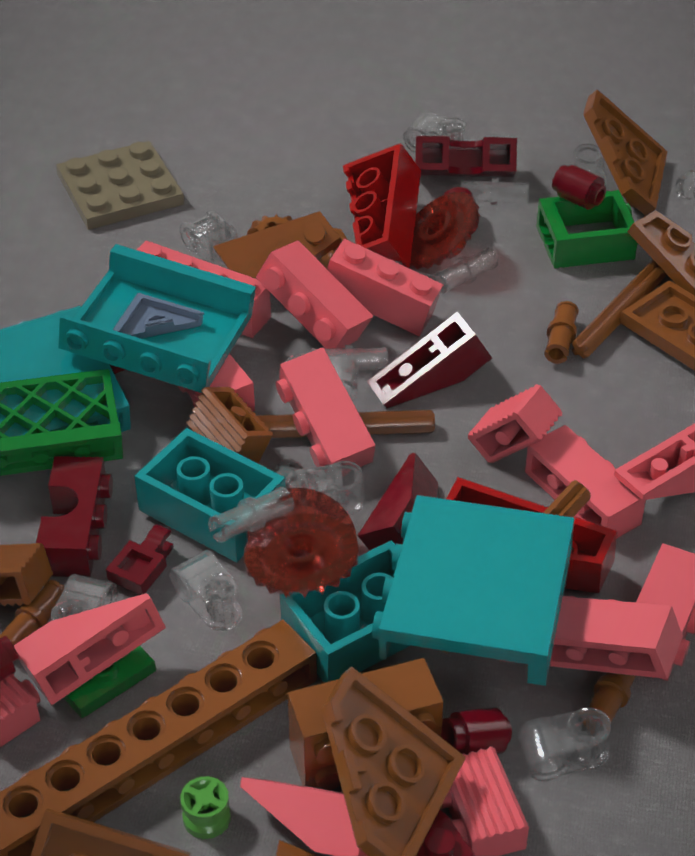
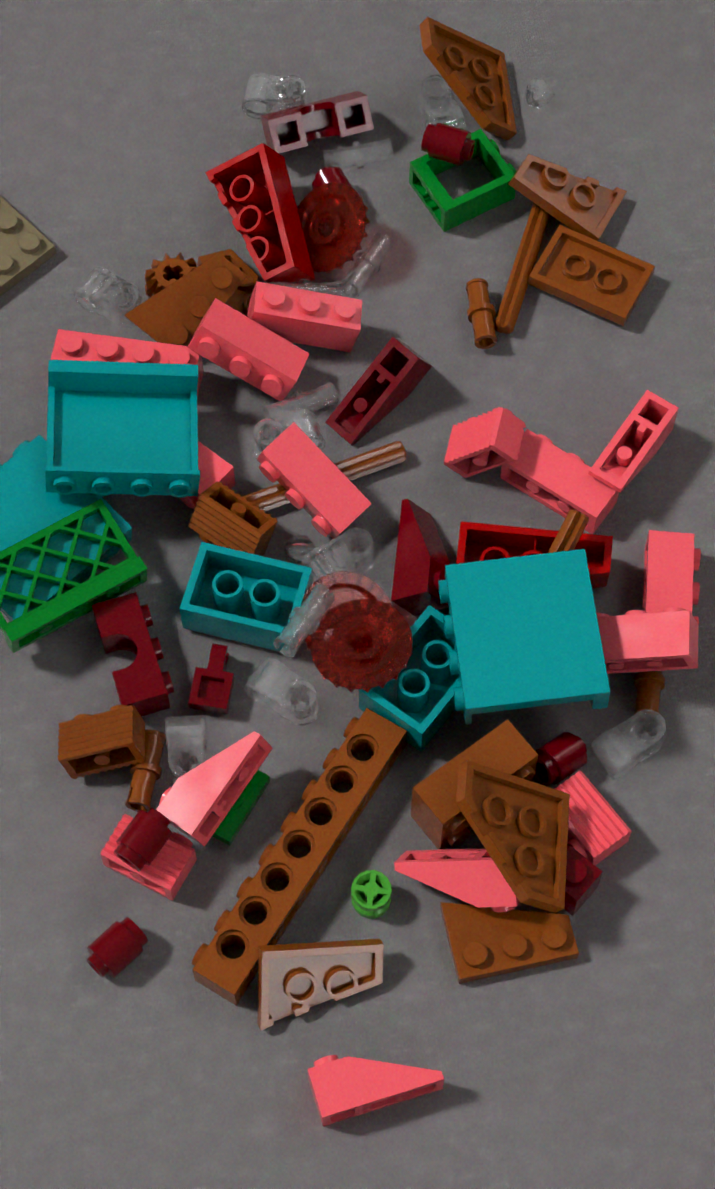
camera: 20 degrees left, 20 degrees up
sand blue tile [113,293,204,339] -> none

